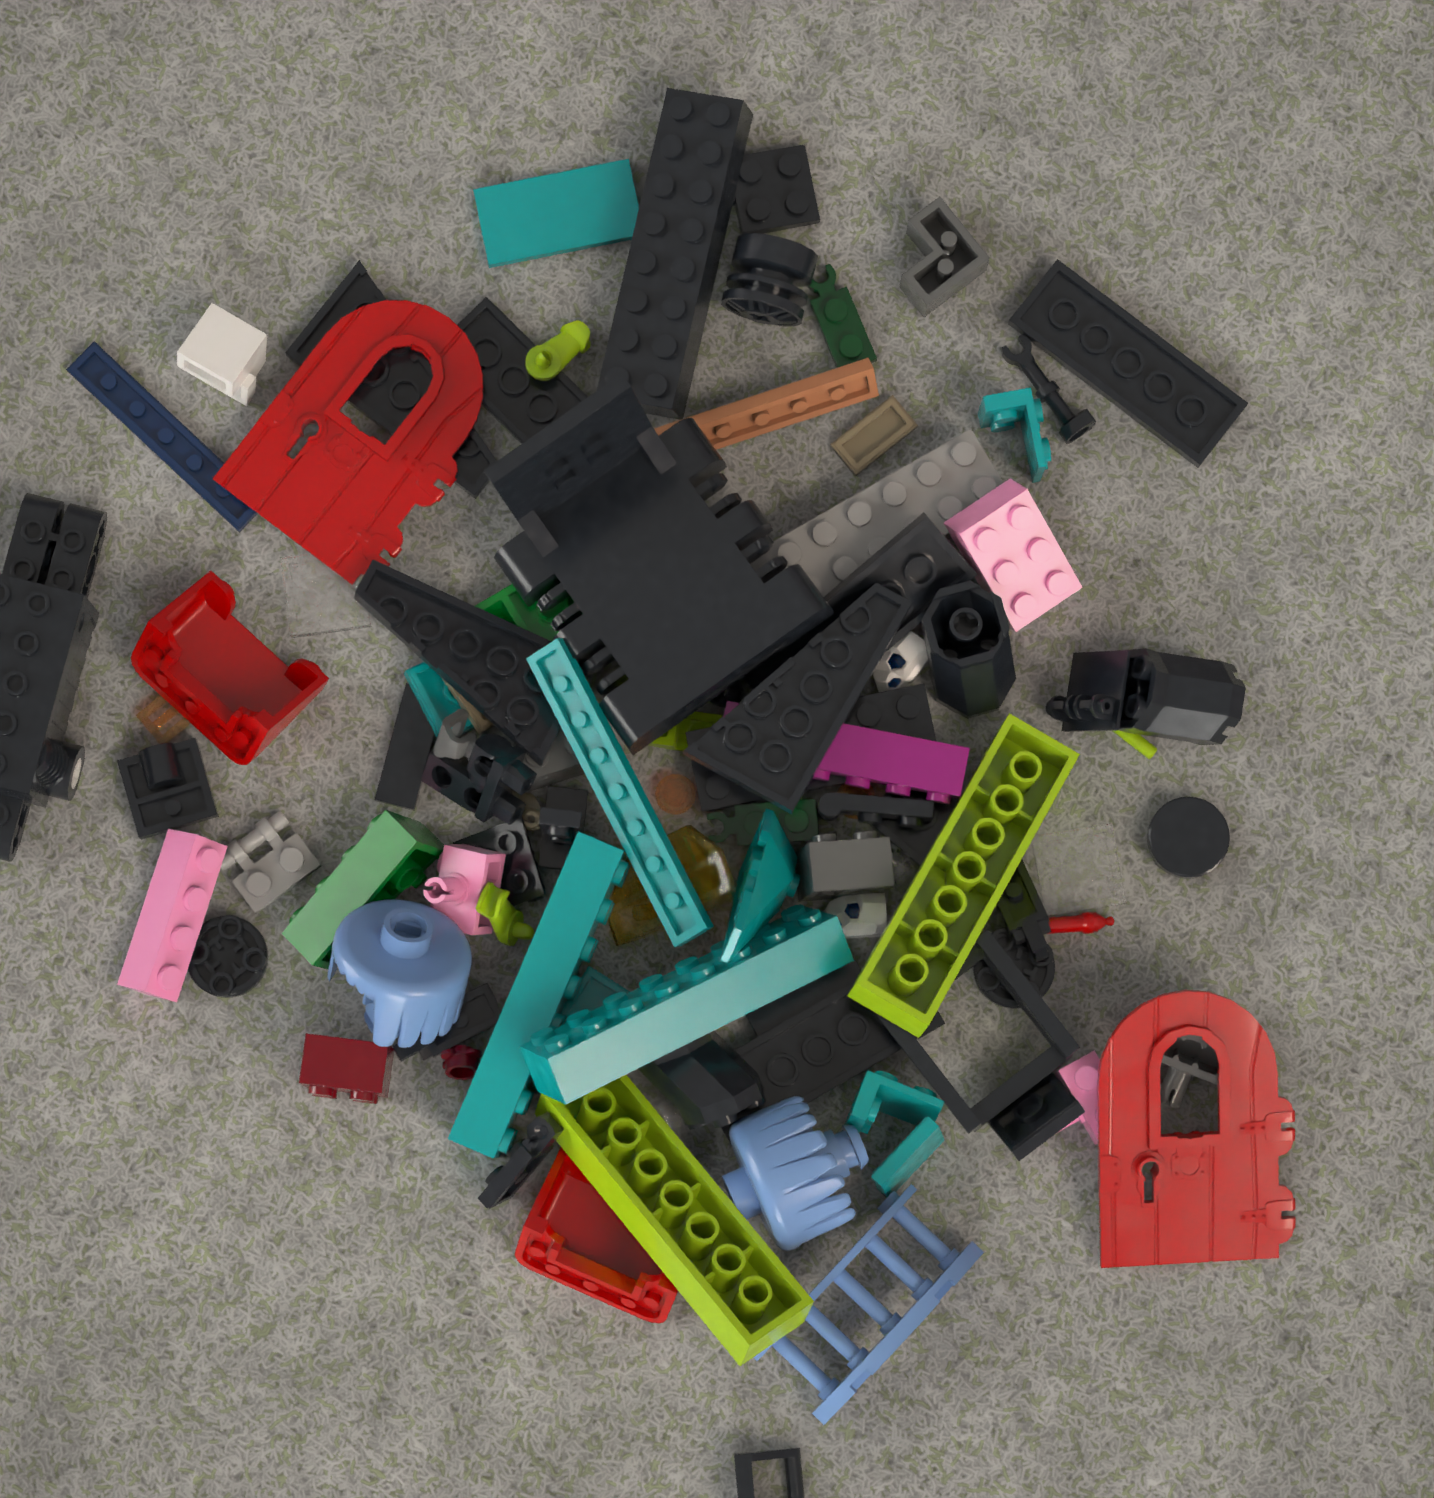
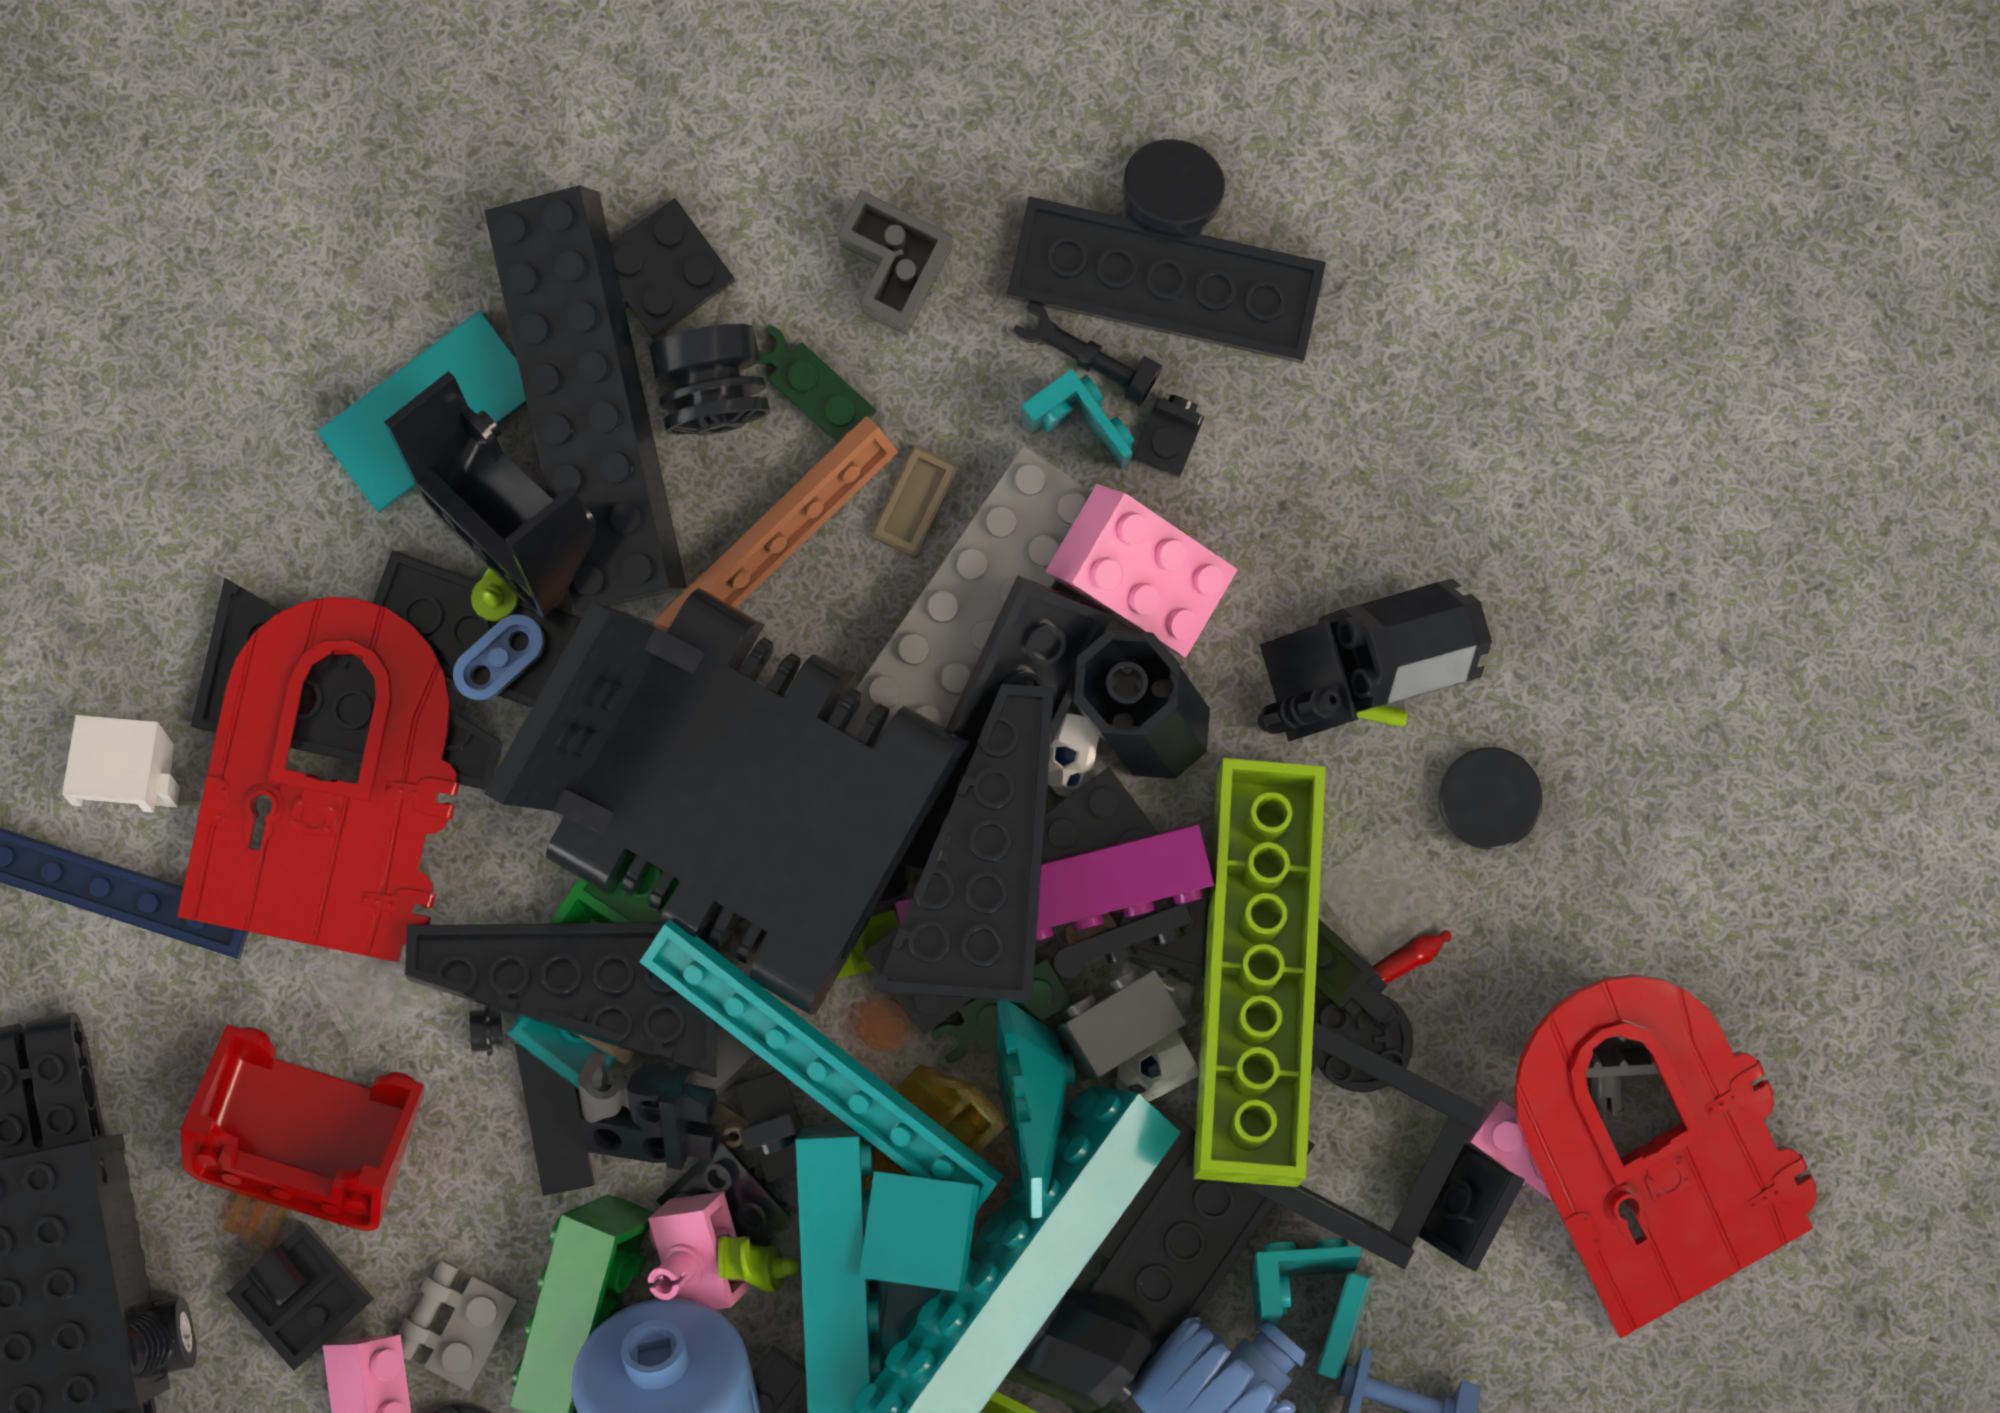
camera: 20 degrees left, 5 degrees up
none -> black windscreen [384,371,597,618]
none -> medium blue plate [453,614,545,701]
none -> black plate [469,1006,503,1056]
none -> teal tile [858,1171,979,1292]
none -> black tile [1122,139,1225,238]
none -> black bracket [1133,395,1205,478]

